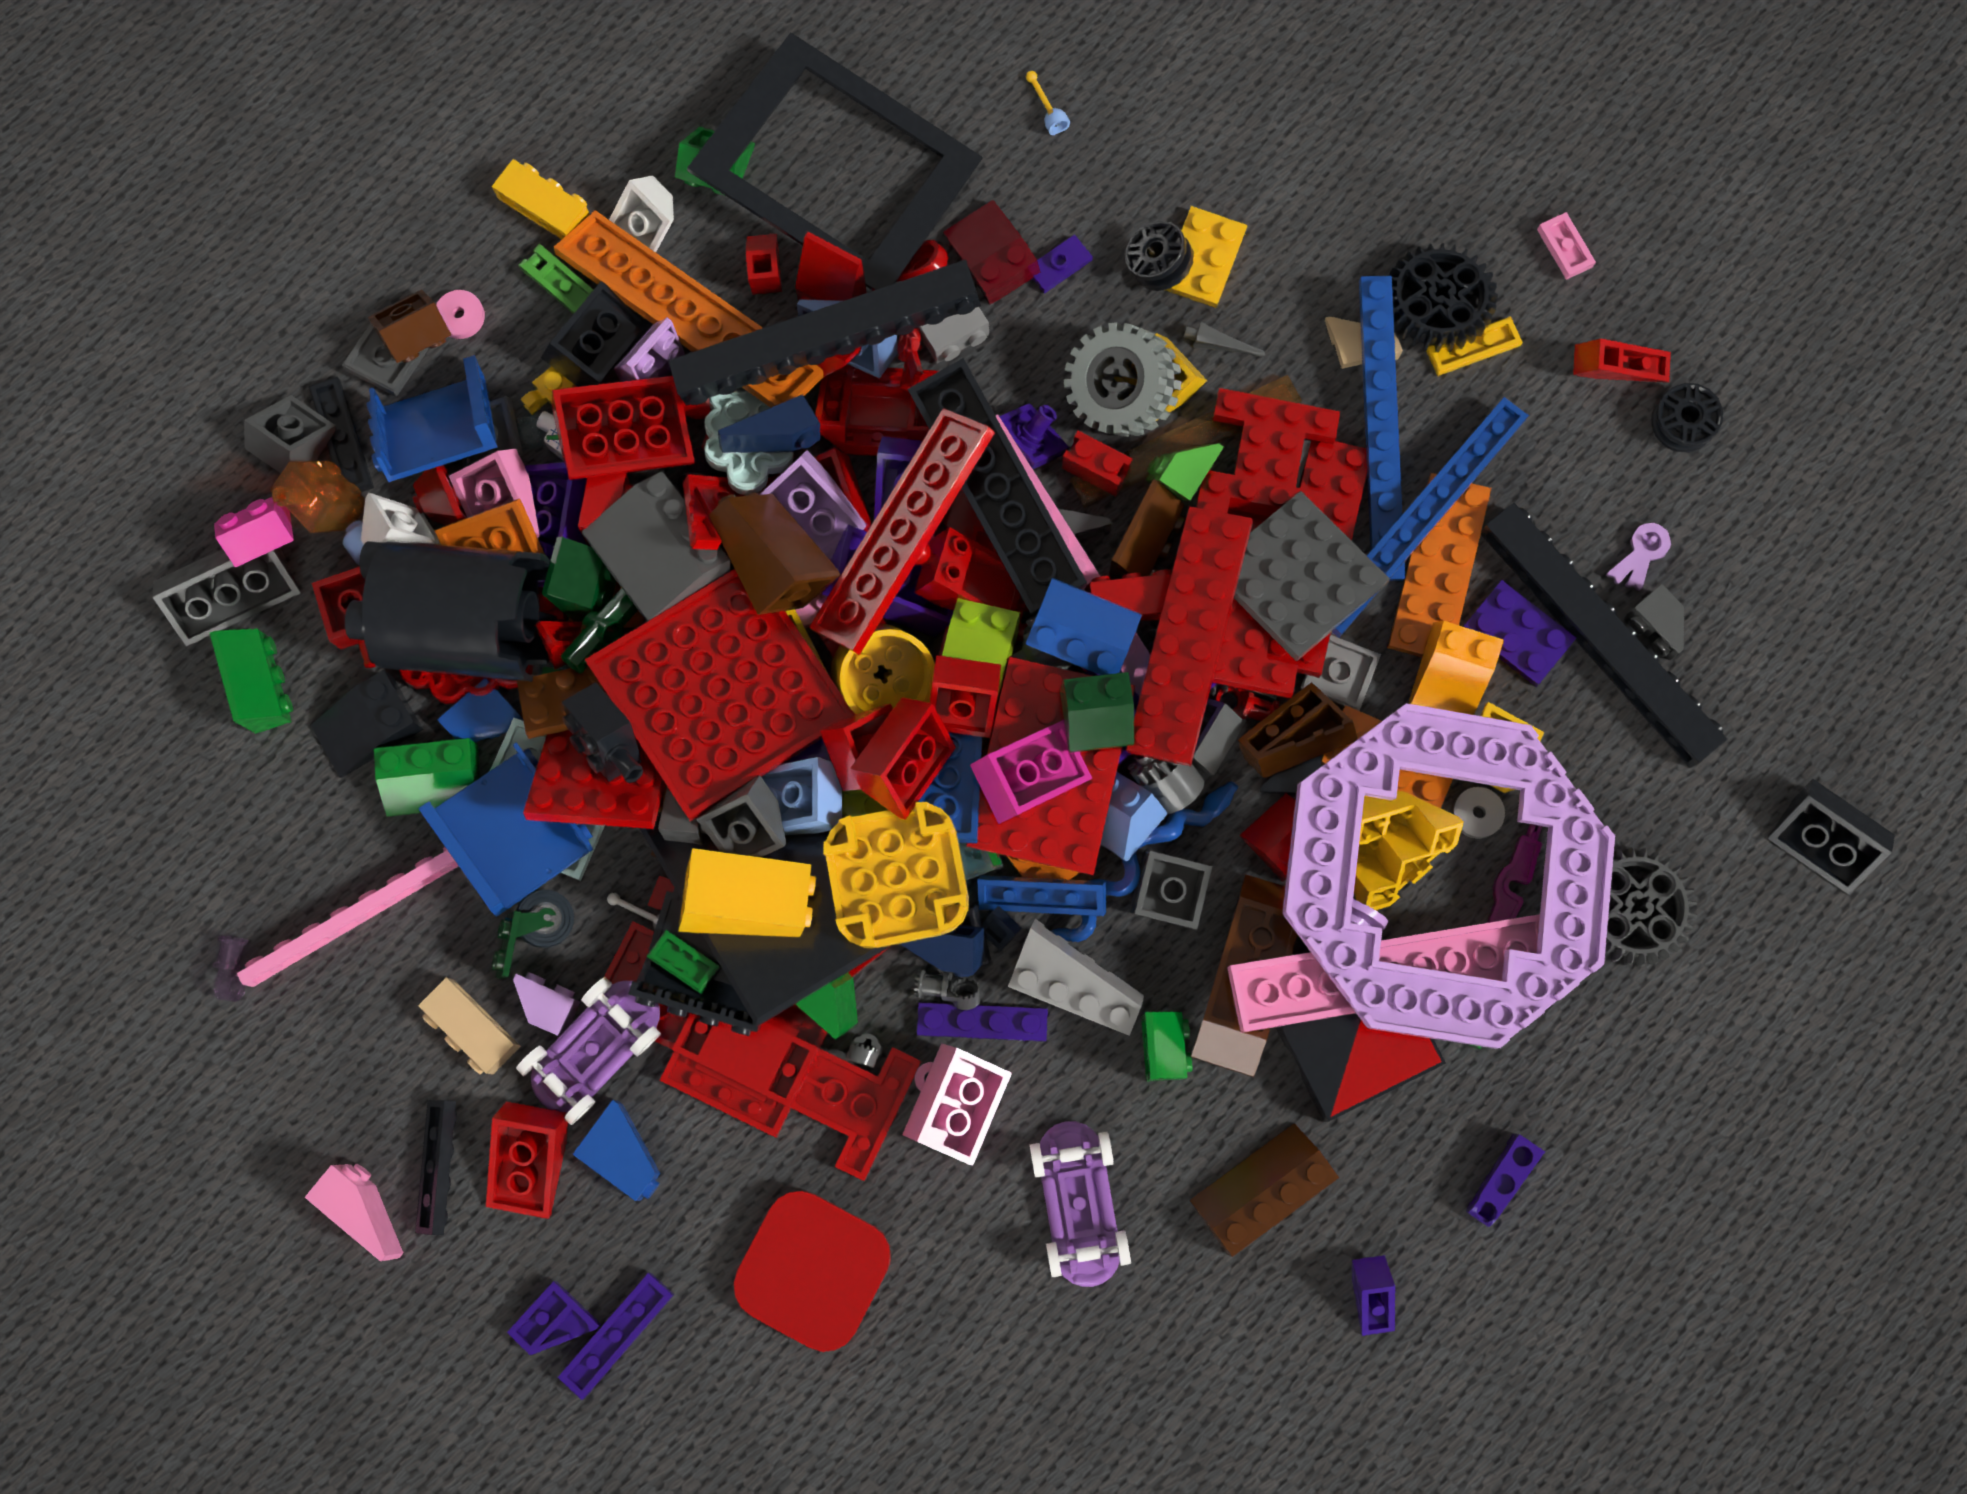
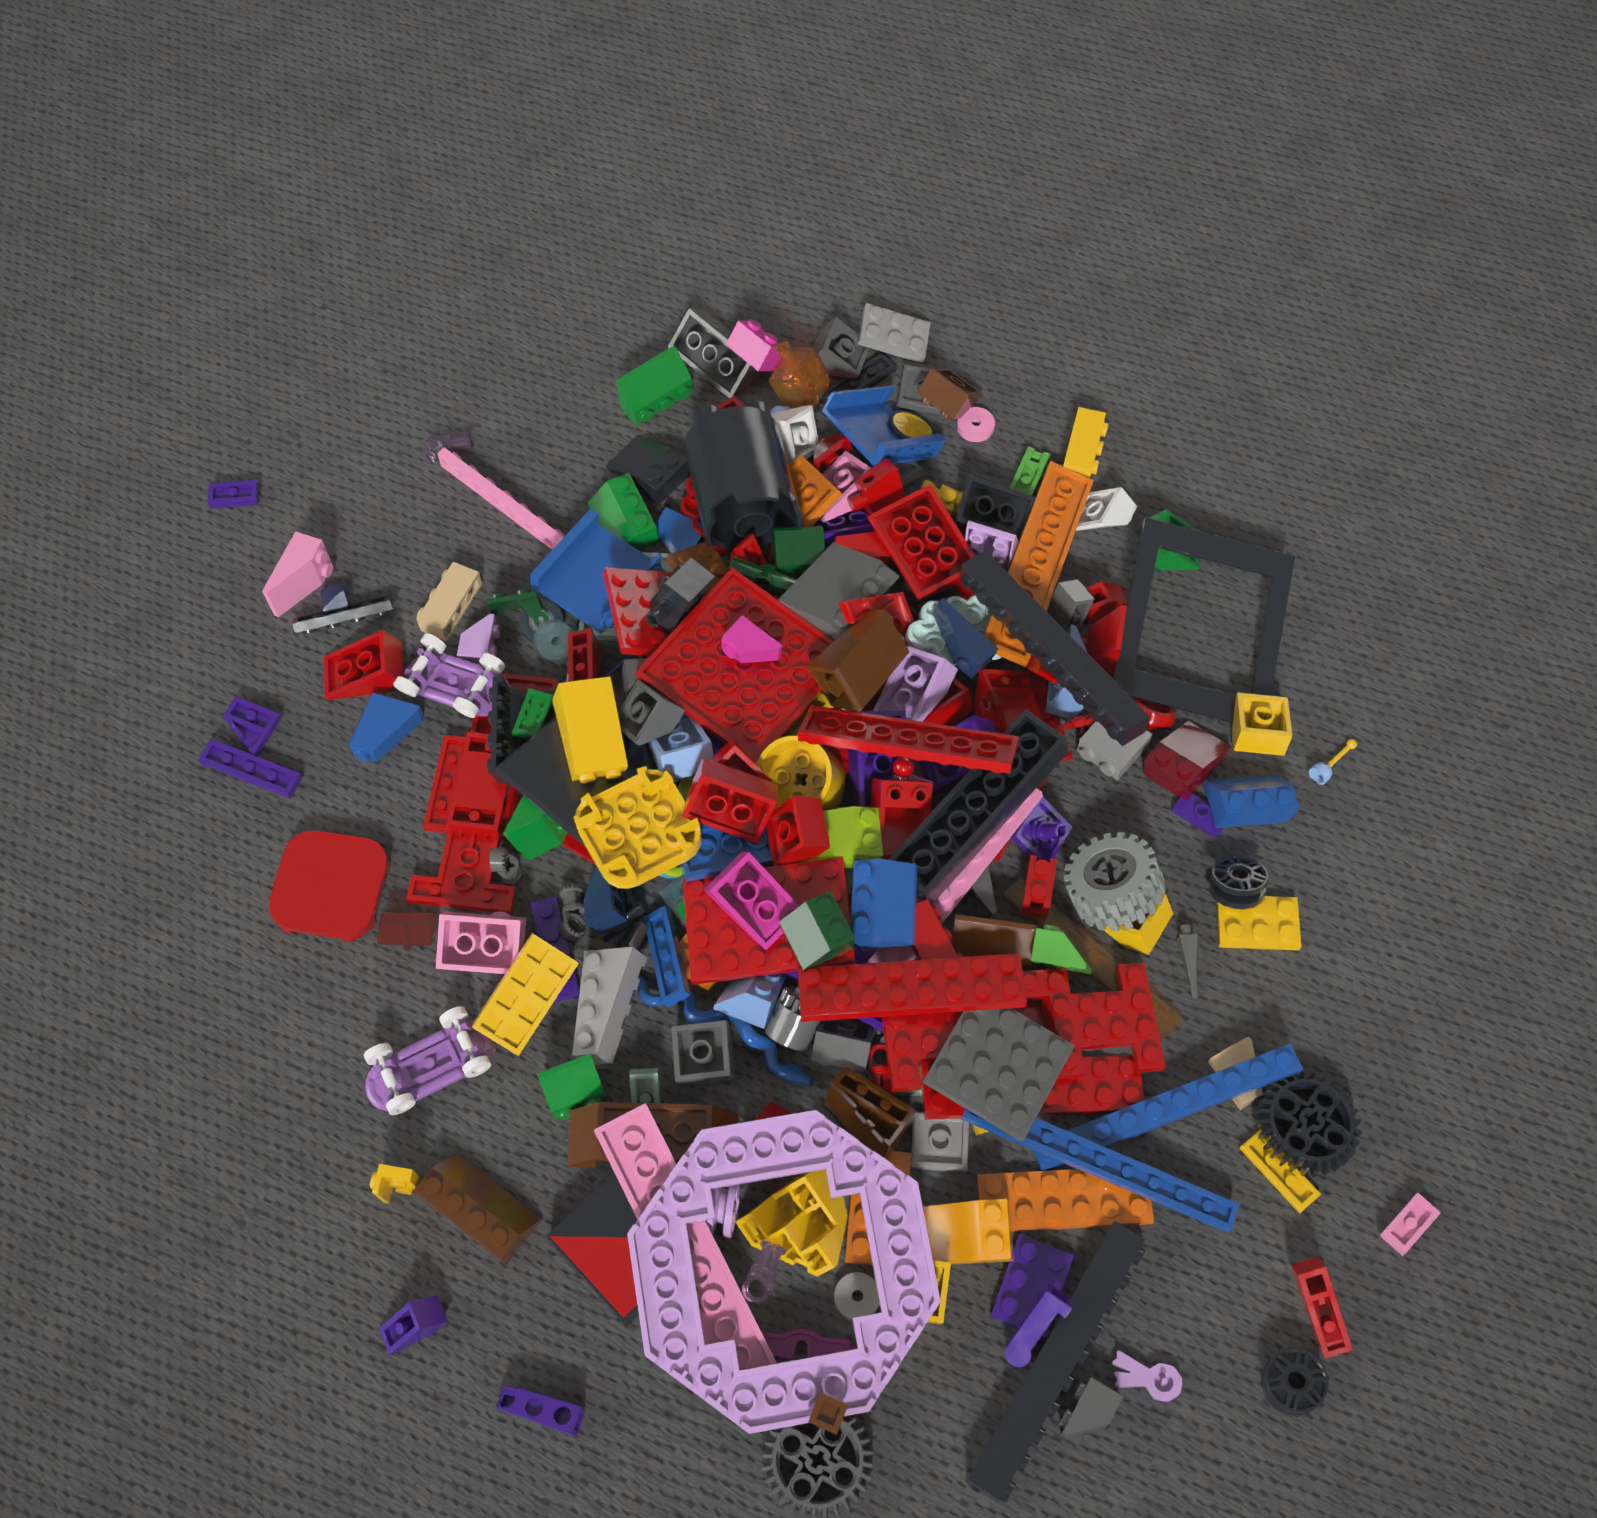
camera: 70 degrees right, 15 degrees down
none -> dark purple plate [208,480,259,508]
none -> dark blue slope [320,584,349,613]
none -> yellow bracket [370,1164,422,1204]
none -> clear red panel [377,912,438,951]
none -> yellow plate [471,933,579,1056]
none -> clear light blue piece [534,619,573,660]
none -> red slope [568,628,601,682]
none -> sand green slope [629,1068,661,1103]
none -> dark pink slope [722,615,782,663]
none -> clear purple connector [742,1240,786,1303]
none -> reddish brown plate [808,1392,848,1435]
none -> red torso [847,458,906,515]
none -> light grey plate [858,303,930,363]
none -> yellow wheel [889,411,935,439]
none -> dark purple leg [1005,1283,1073,1367]
none -> dark grey slope [1050,580,1094,632]
none -> blue slope [1203,774,1300,828]
none -> yellow slope [1232,692,1292,756]

